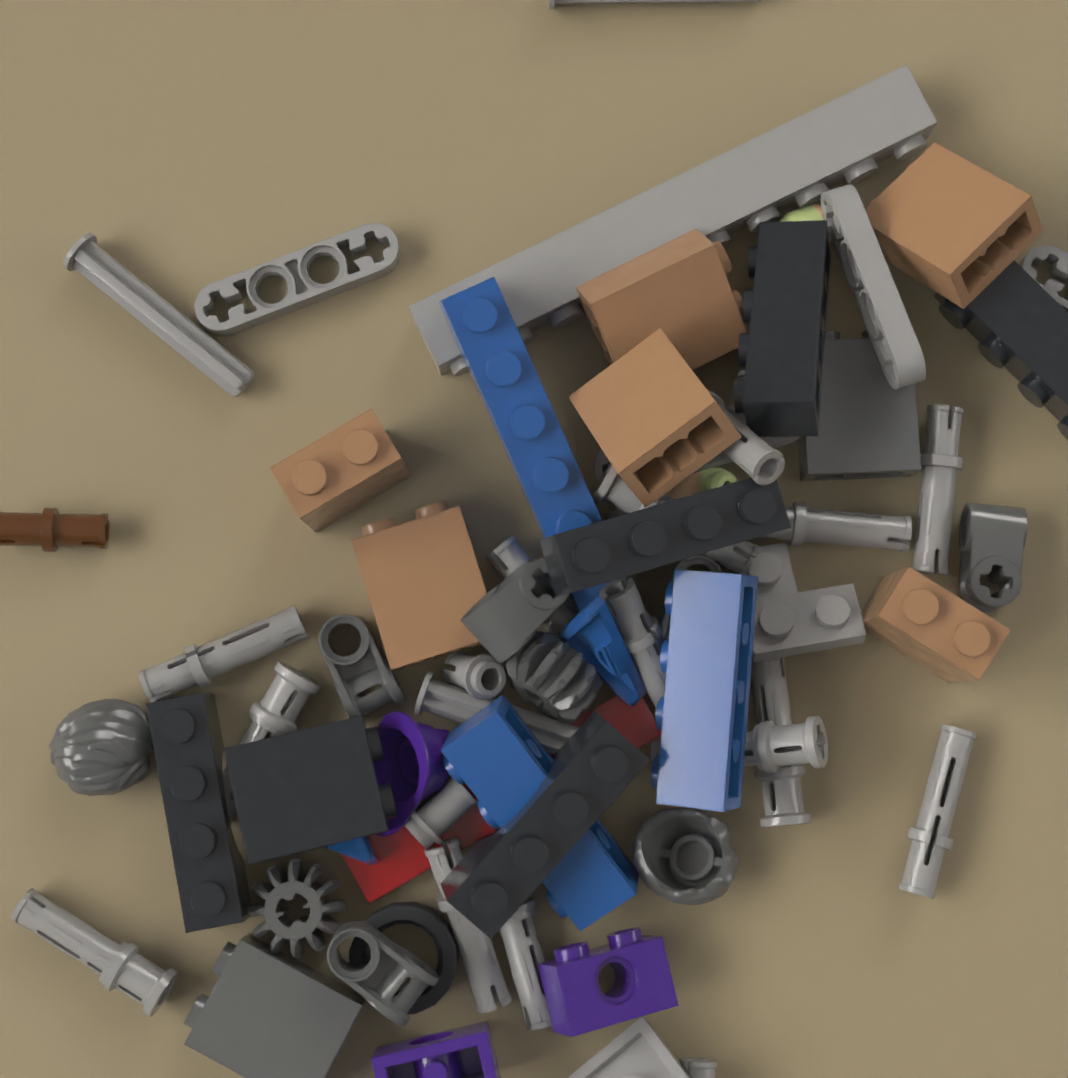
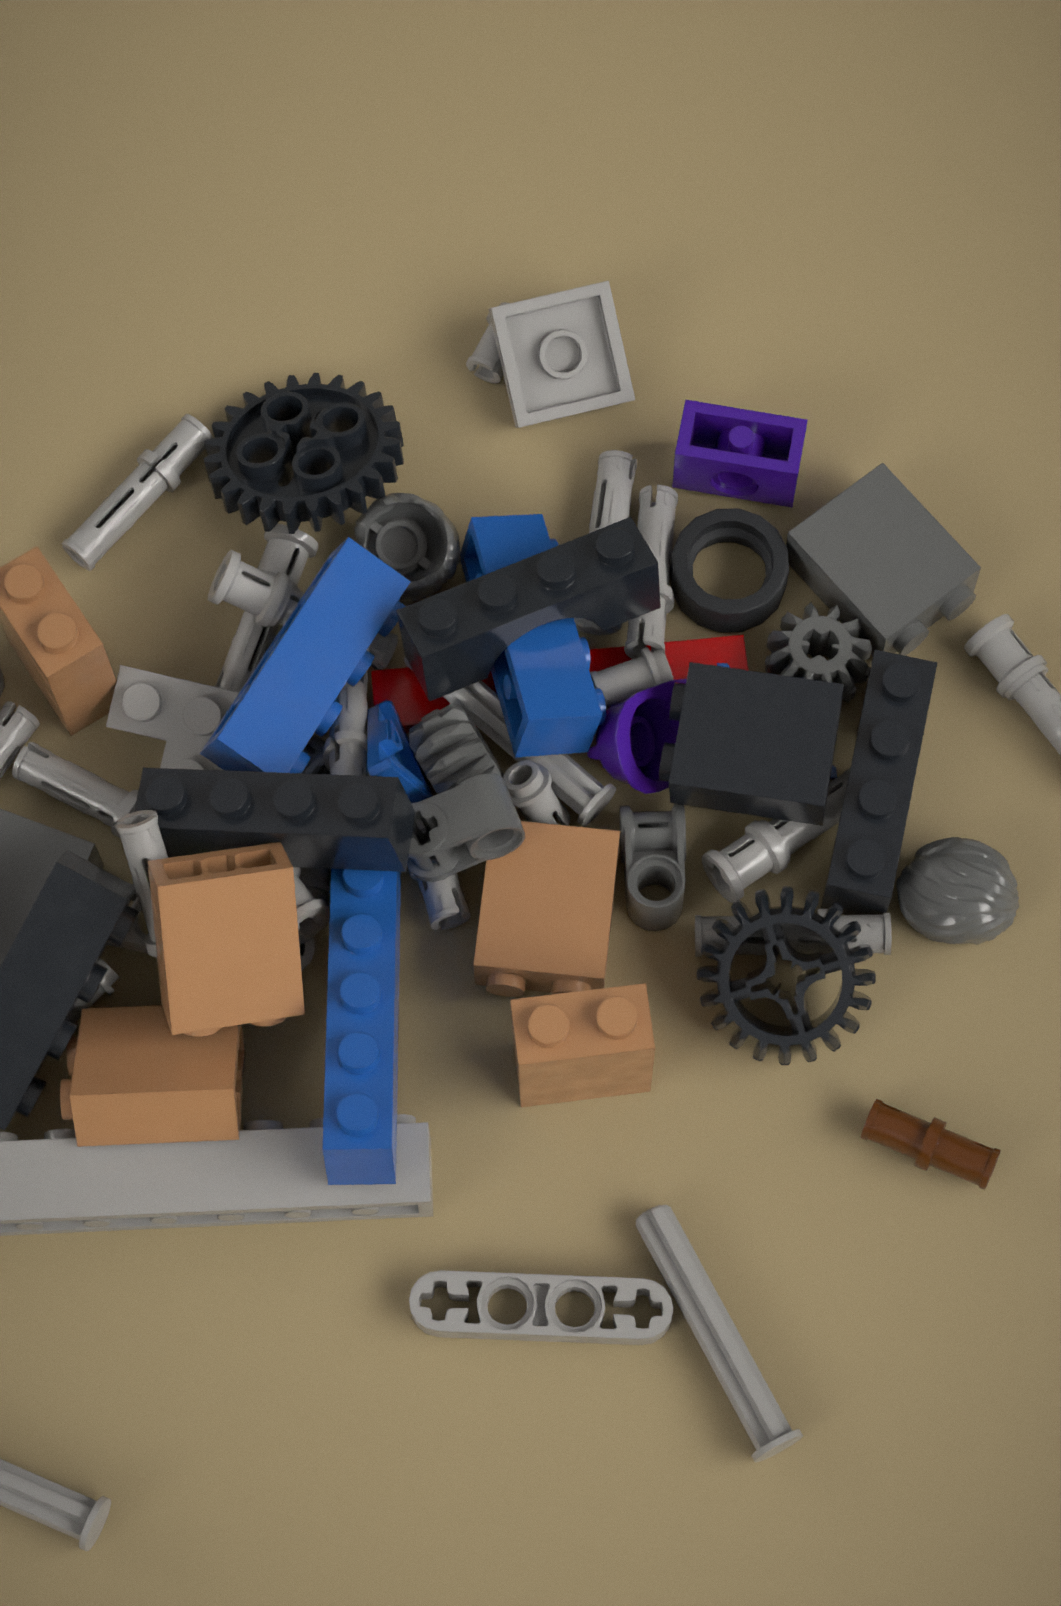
camera: 155 degrees left, 15 degrees down
dark grey piece [327,921,441,1027] -> none
dark purple brick [538,927,679,1037] -> none
none -> black gear [204,373,404,534]
none -> black gear [697,886,876,1065]

